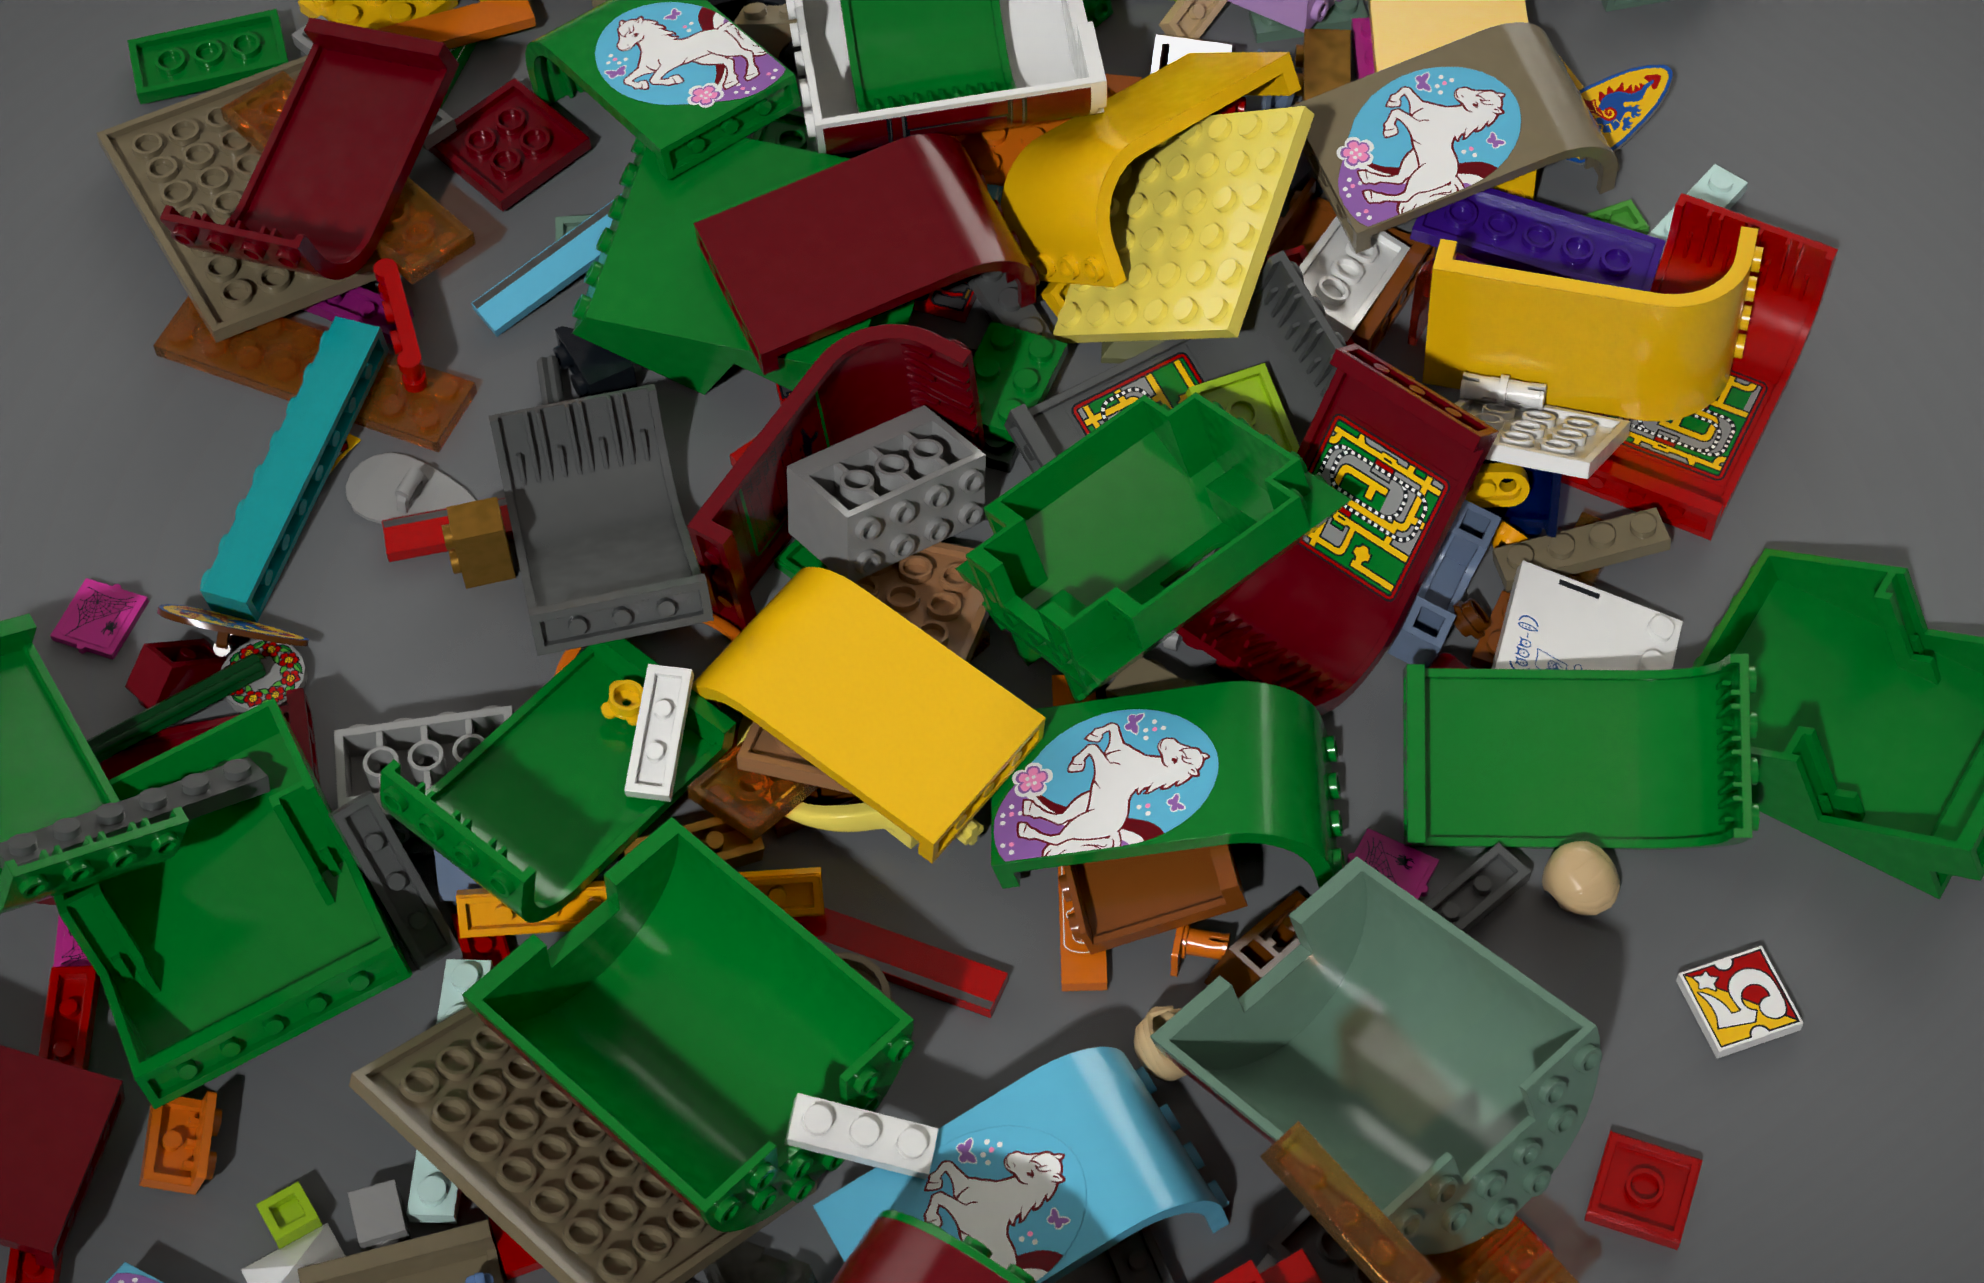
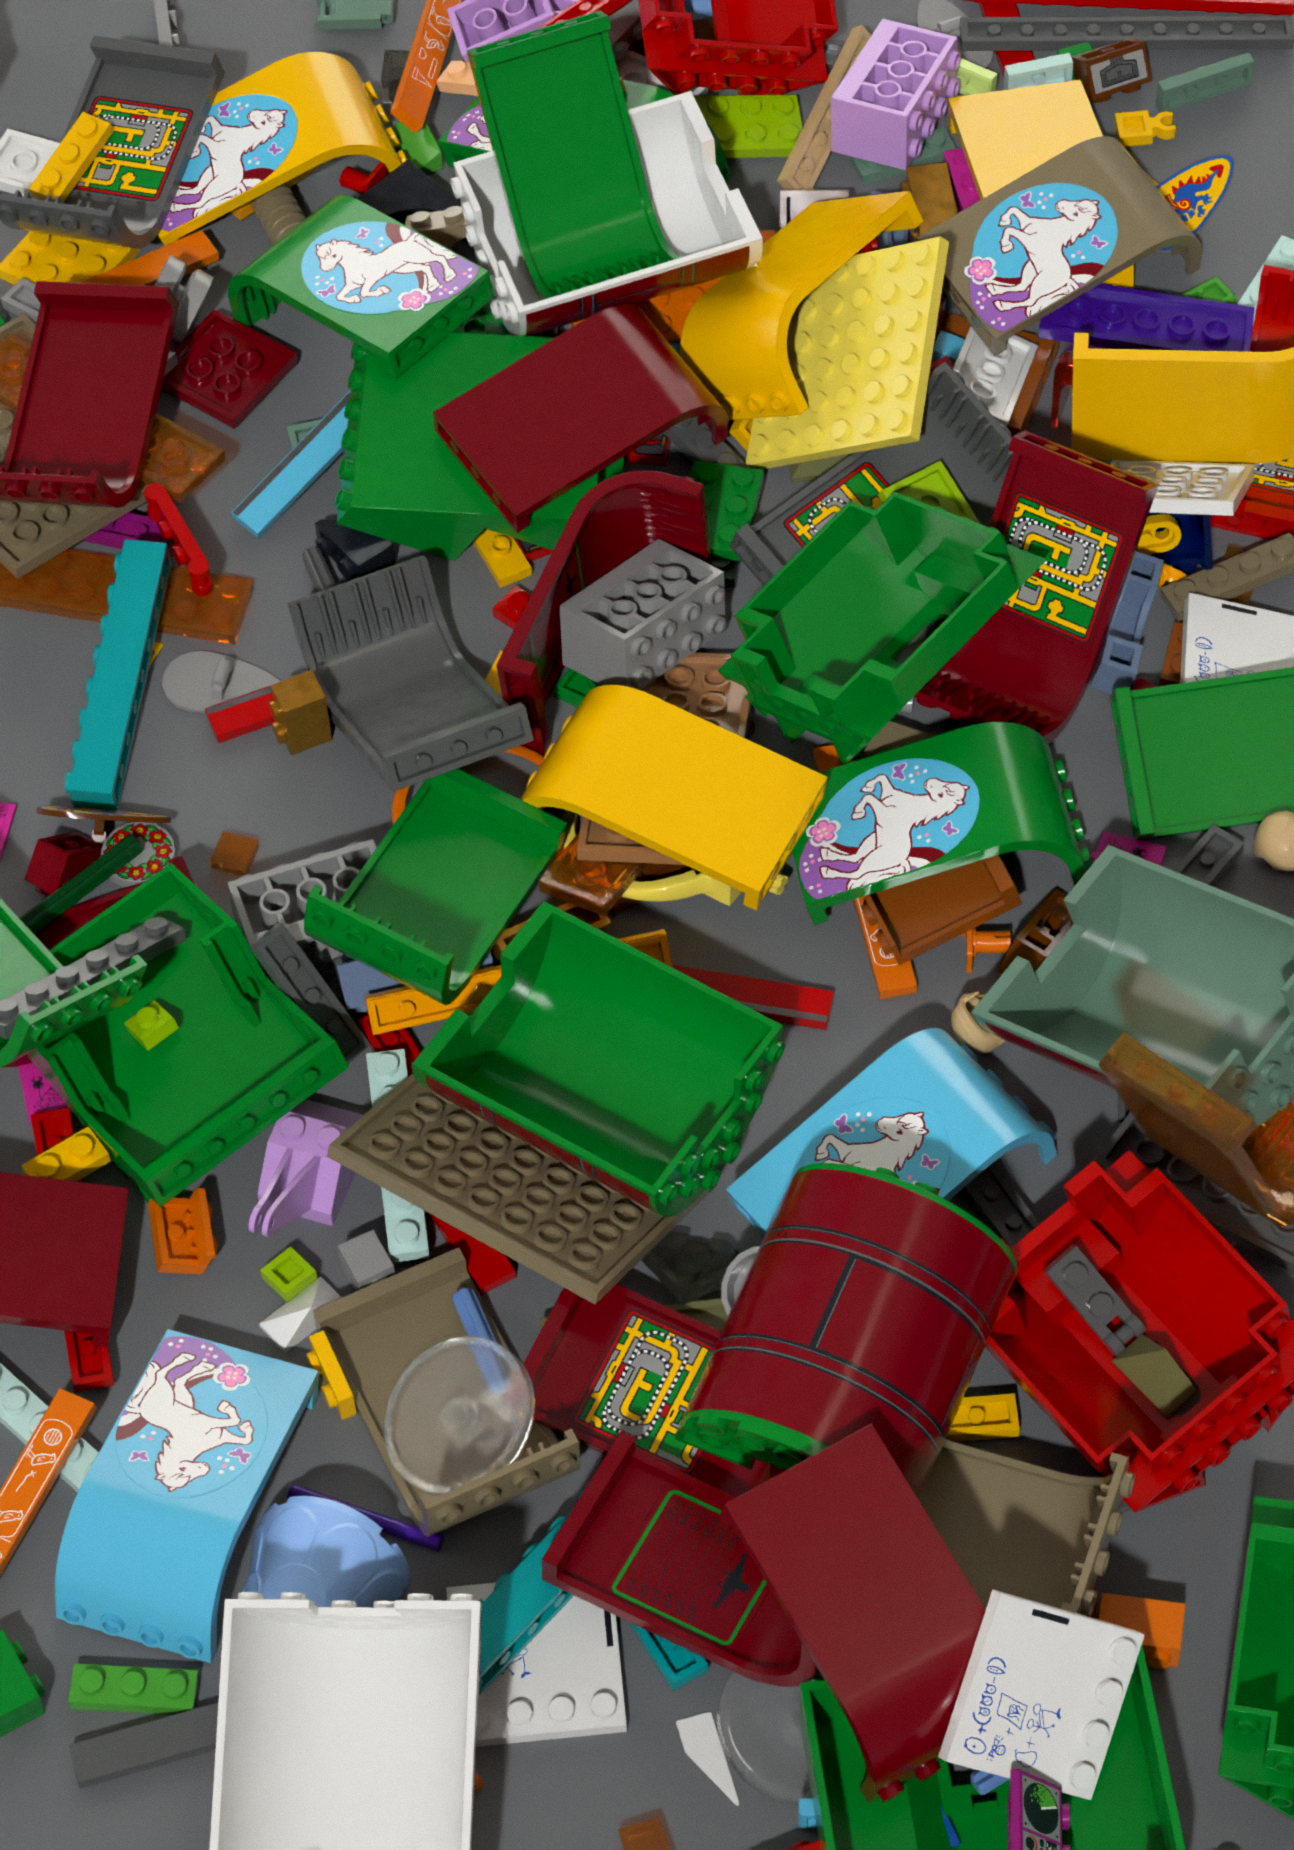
camera: 10 degrees left, 0 degrees up
yellow plate [601,680,644,726] -> none
white plate [624,664,694,802] -> none
white plate [784,1093,939,1180] -> none
reddish brown plate [1453,598,1491,640] -> none
white pin [1460,372,1547,410] -> none
none -> yellow plate [21,1126,110,1182]
none -> lime plate [124,1000,179,1051]
none -> light grey wheel [154,254,214,345]
none -> clear orange tile [210,831,259,876]
none -> lavender slope [248,1099,363,1237]
none -> yellow plate [472,529,532,588]
none -> medium azure tile [932,330,965,365]
none -> yellow plate [1114,110,1176,147]

